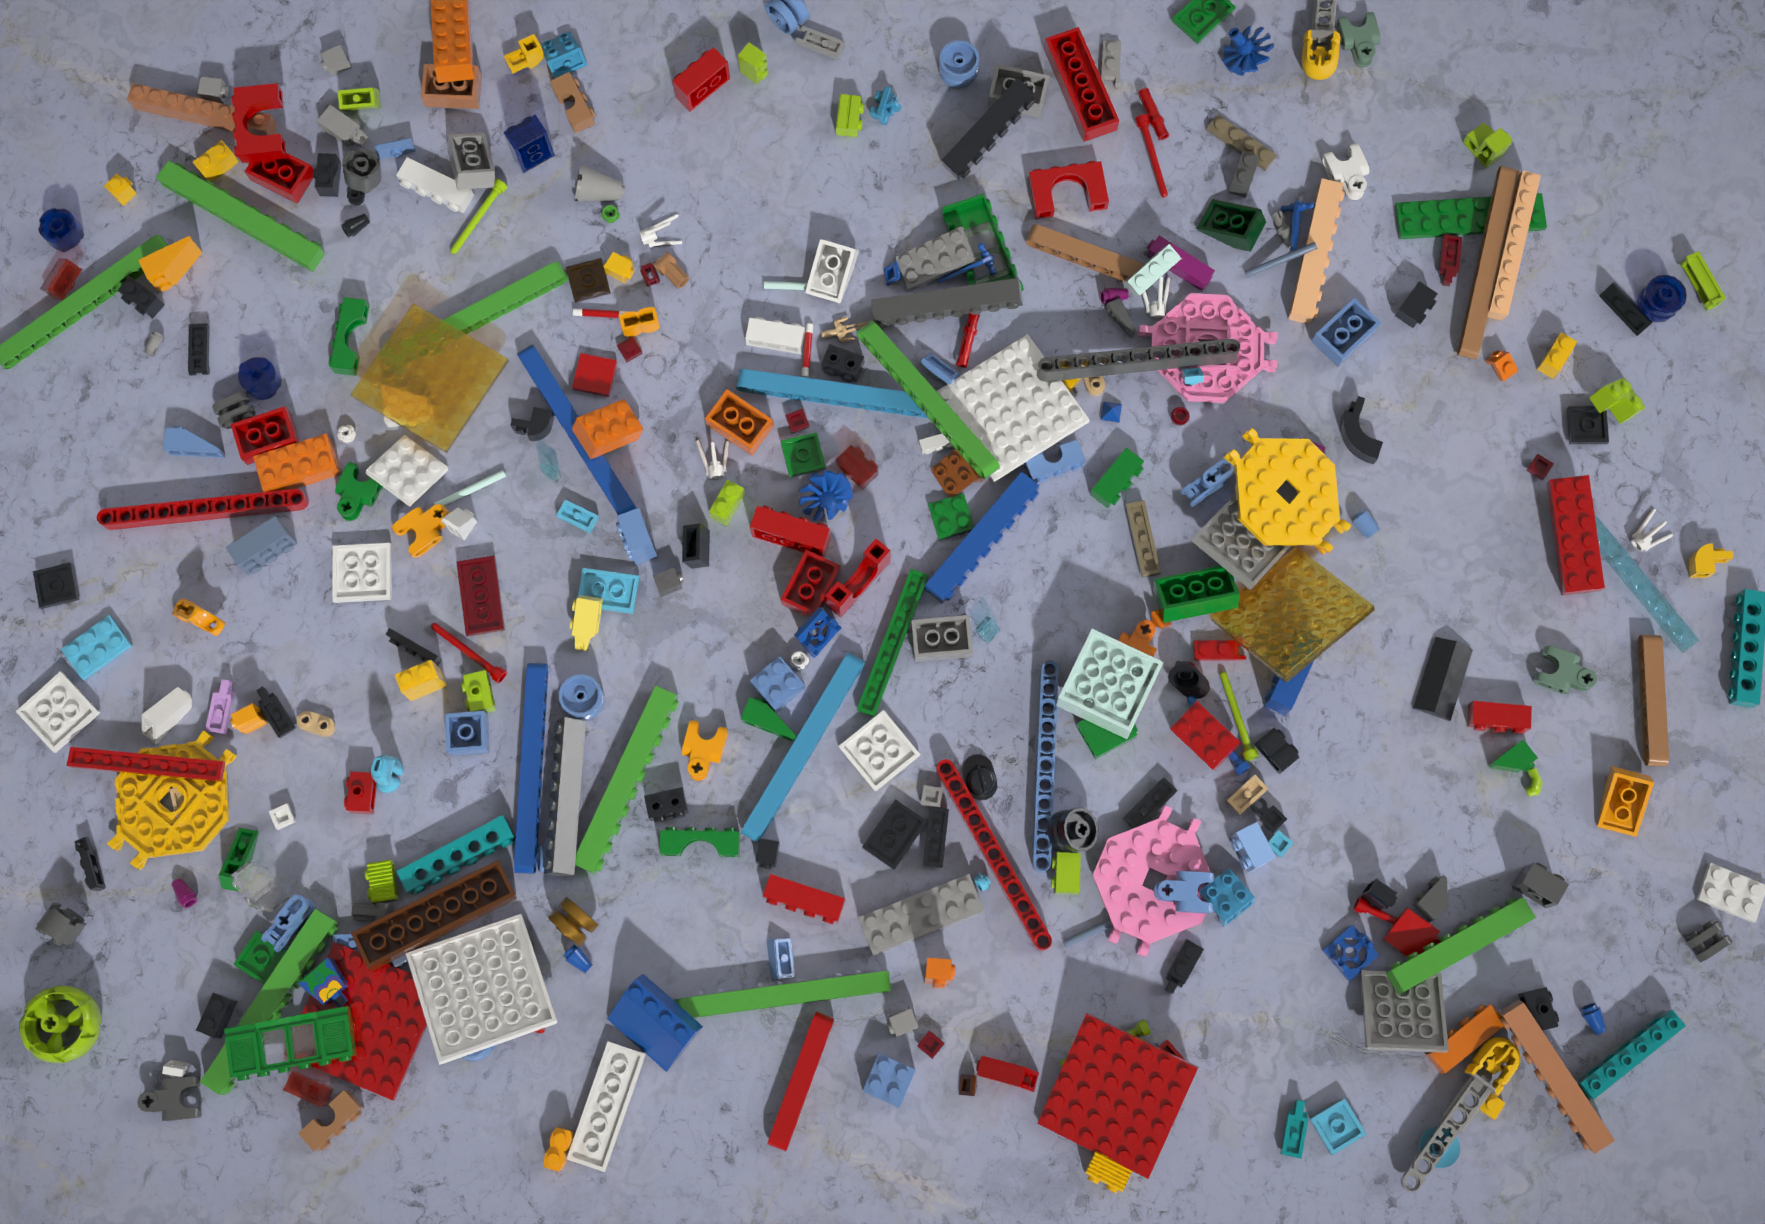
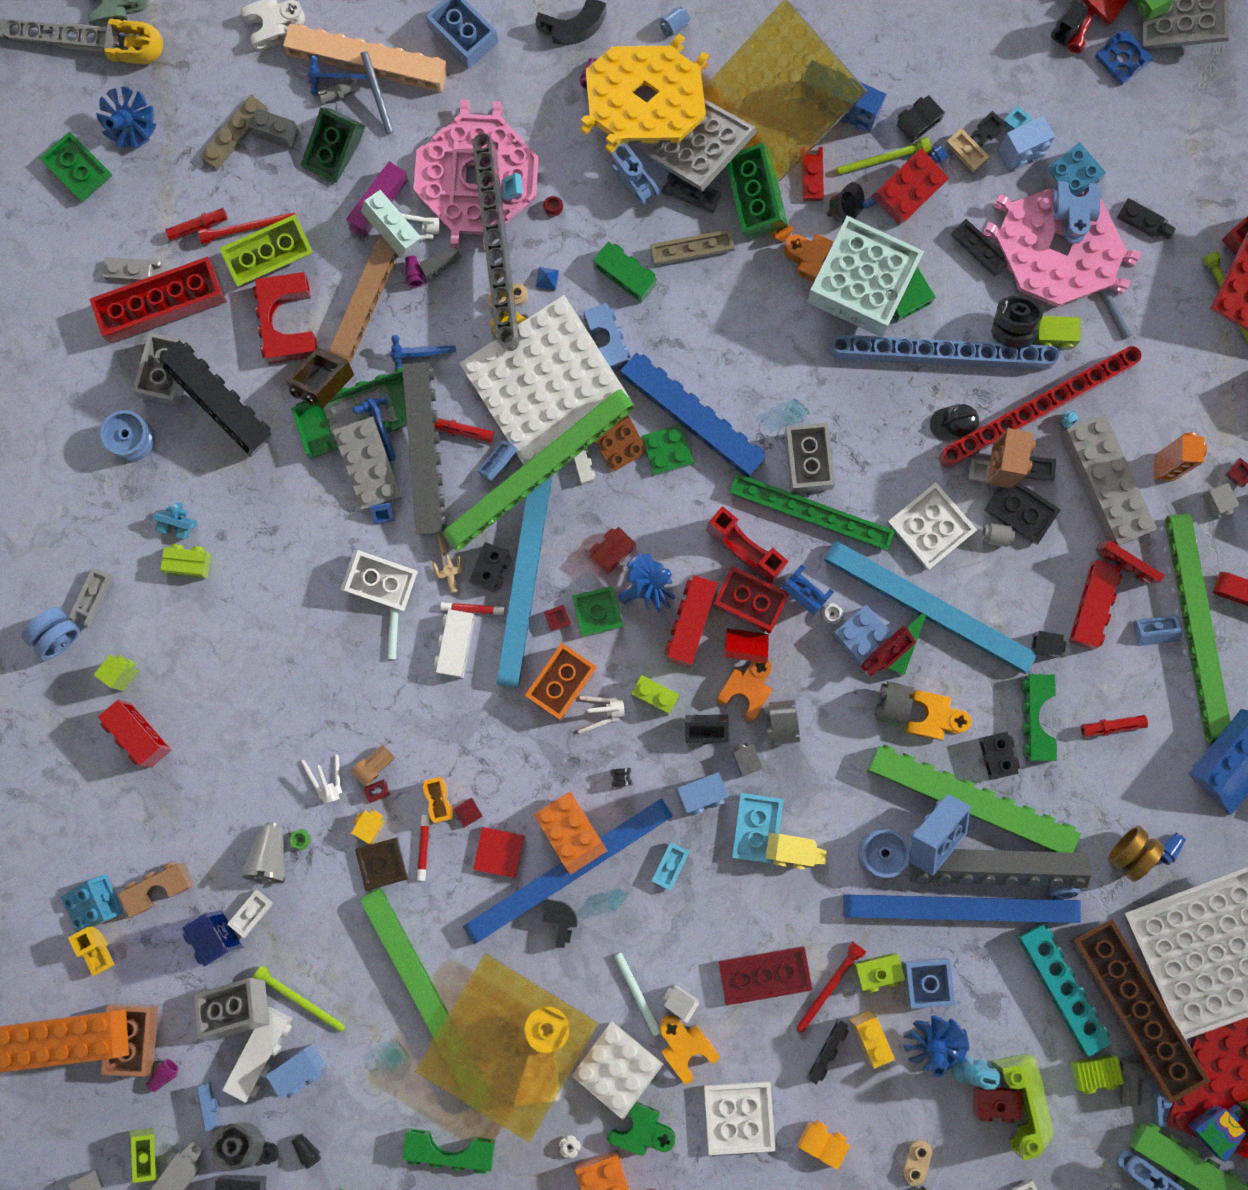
camera: 90 degrees left, 5 degrees up
none -> magenta cone [146,1059,179,1092]
none -> lime slope [219,215,313,287]
none -> white plate [227,890,274,938]
none -> medium blue brick [266,1044,326,1098]
none -> dark brown window [286,347,354,409]
none -> clear light blue plate [379,1040,410,1073]
none -> blue piece [389,335,456,370]
none -> yellow plate [525,1006,570,1053]
none -> black wheel [610,768,633,787]
none -> black plate [661,172,722,213]
none -> orange piece [716,660,772,723]
none -> red tile [724,628,769,663]
none -> dark grey brick [765,699,800,745]
none -> light orange brick [797,1120,850,1170]
none -> dark red hinge [860,625,916,677]
none -> dark grey brick [874,681,914,729]
none -> blue piece [904,1015,969,1077]
none -> medium blue brick [909,794,971,876]
none -> light grey brick [982,523,1015,547]
none -> nougat brick [986,428,1035,489]
none -> lime windscreen [991,1054,1054,1161]
none -> red pin [1081,714,1148,738]
none -> red plate [1096,540,1165,585]

